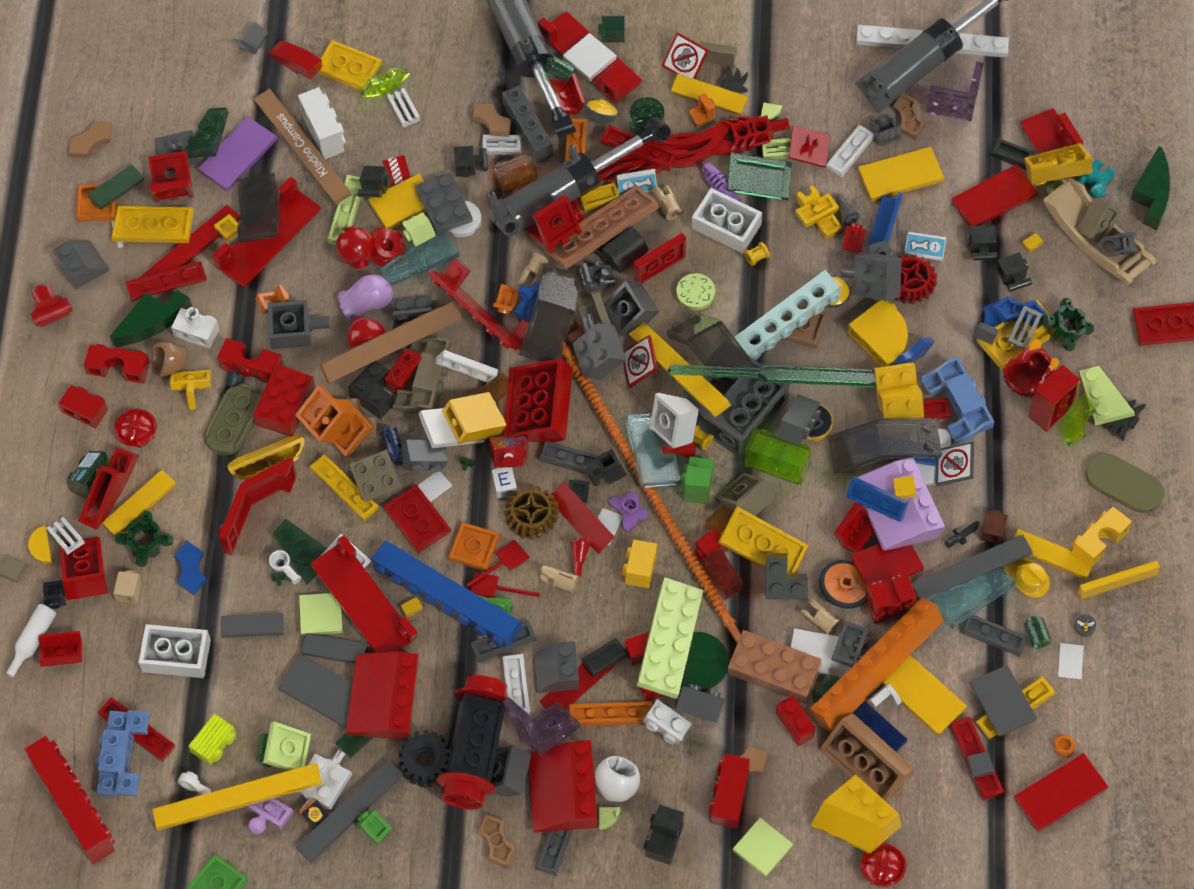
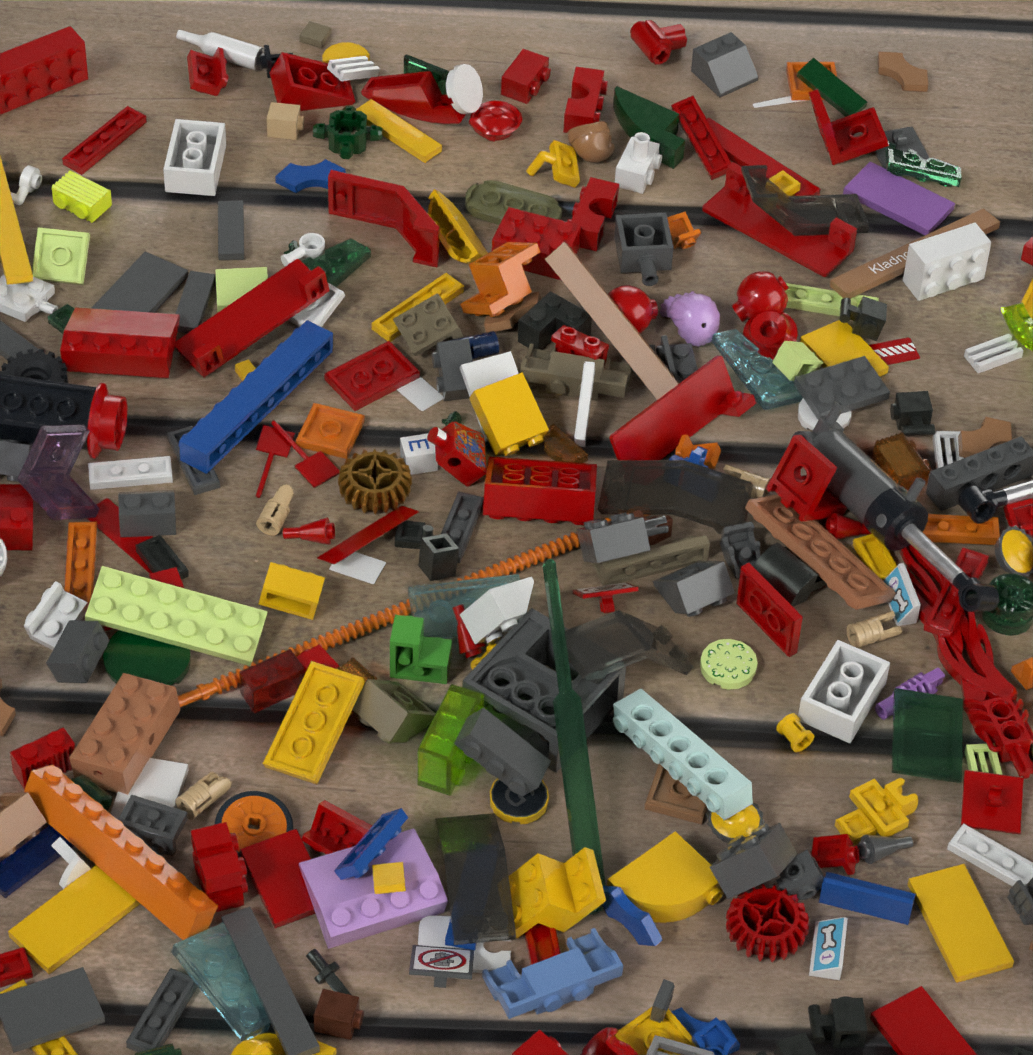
camera: 85 degrees right, 15 degrees down
medium blue bracket [96,710,151,797] -> none
yellow tile [111,206,194,243] -> none
bright green cone [478,595,514,615] -> none
medium lavender animal [608,492,648,532] -> none
yellow tile [629,322,731,417] -> none
pearl dark grey brick [765,553,808,599] -> none
none -> white tile [446,64,483,114]

